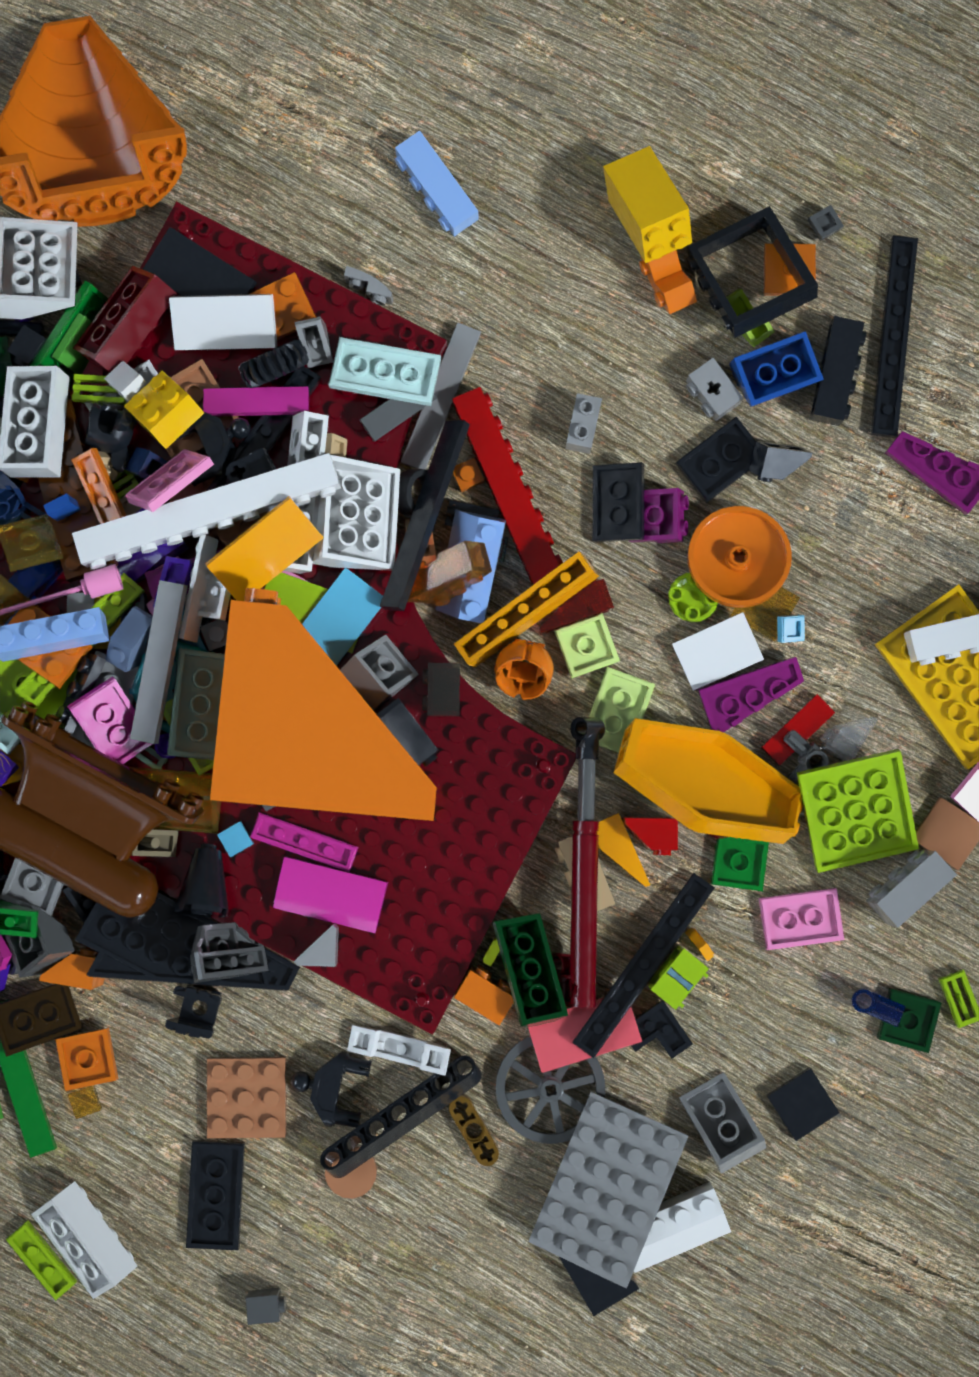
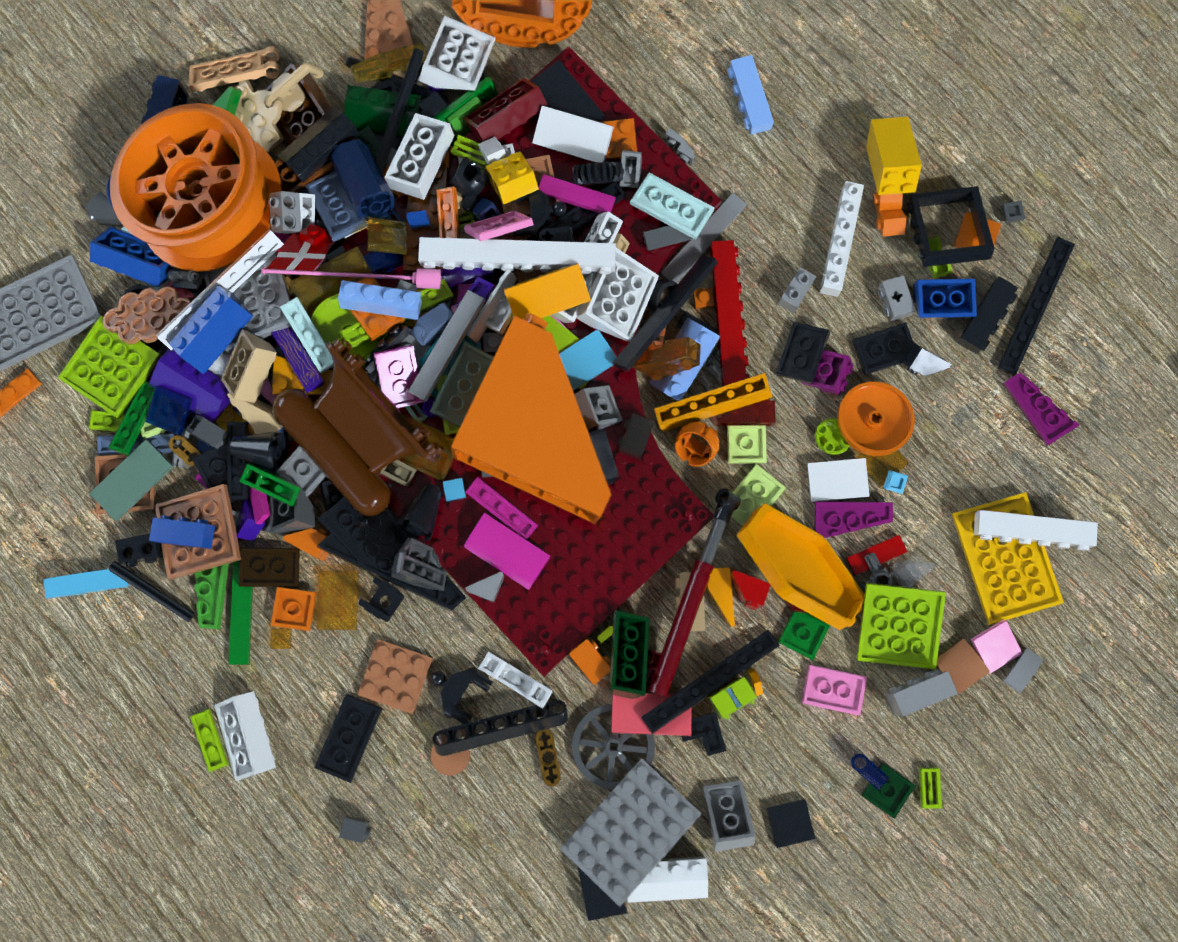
camera: 15 degrees right, 5 degrees down
none -> clear yellow plate [317,571,359,630]
none -> white brick [819,181,864,297]

